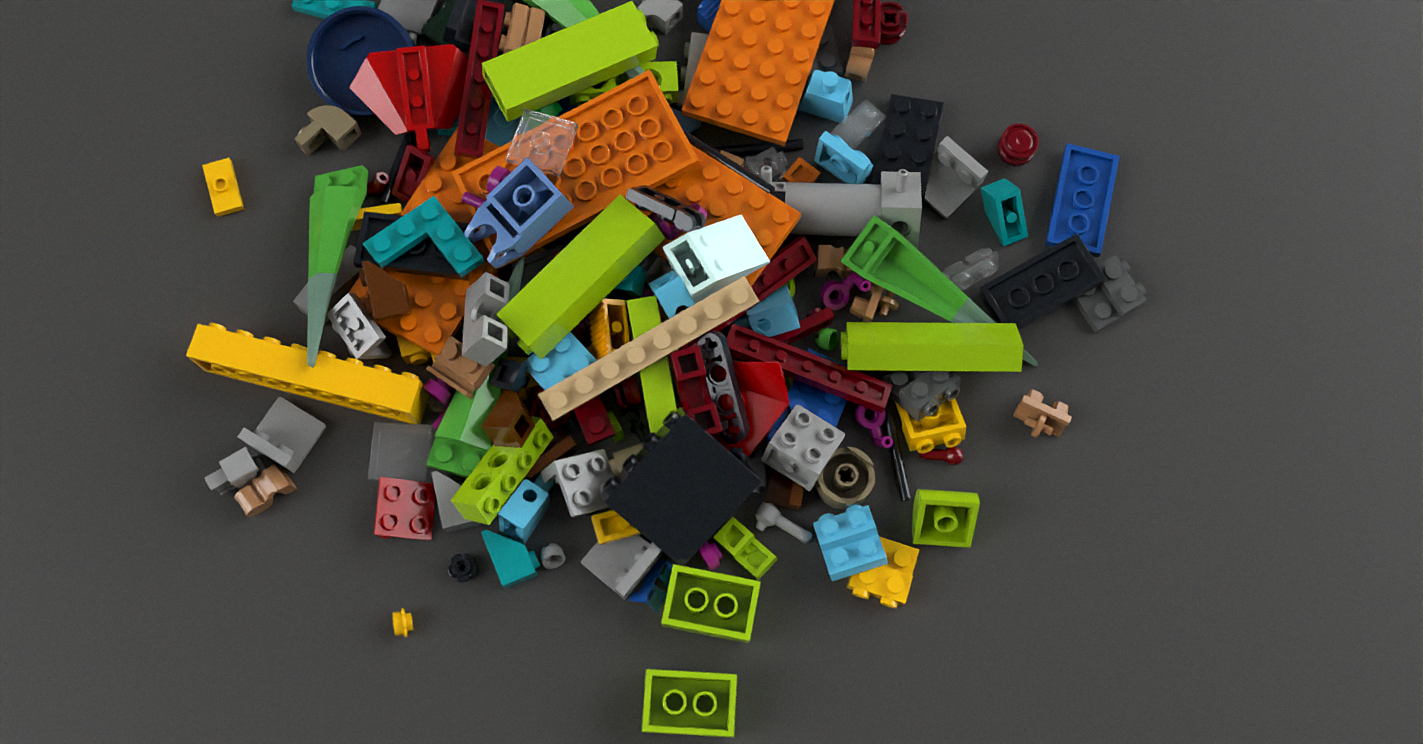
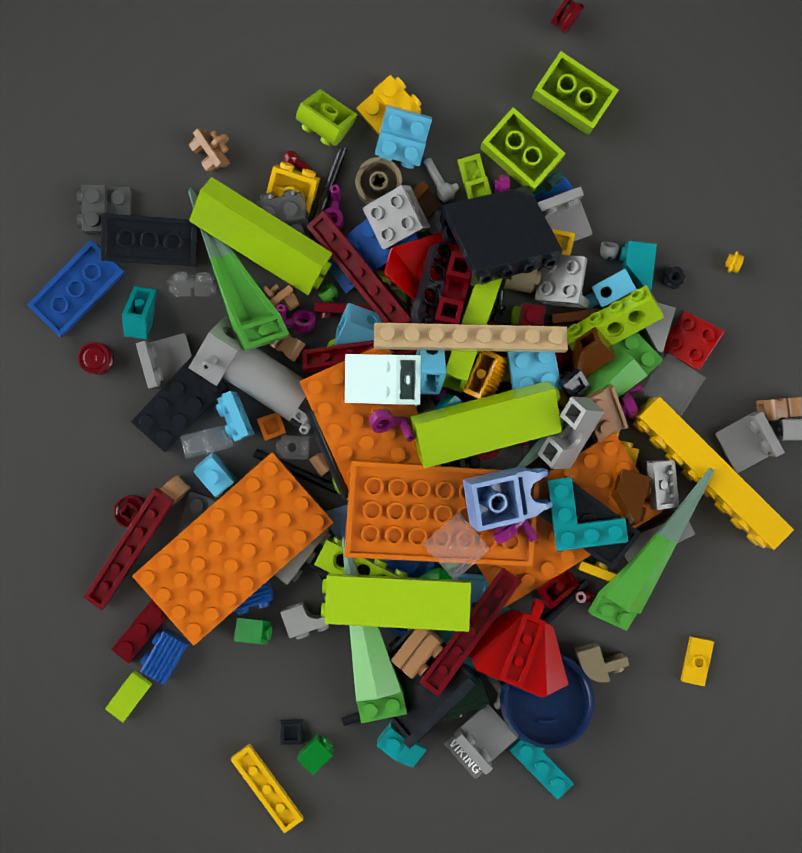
camera: 145 degrees left, 15 degrees up
black hinge [626,185,706,232] -> none

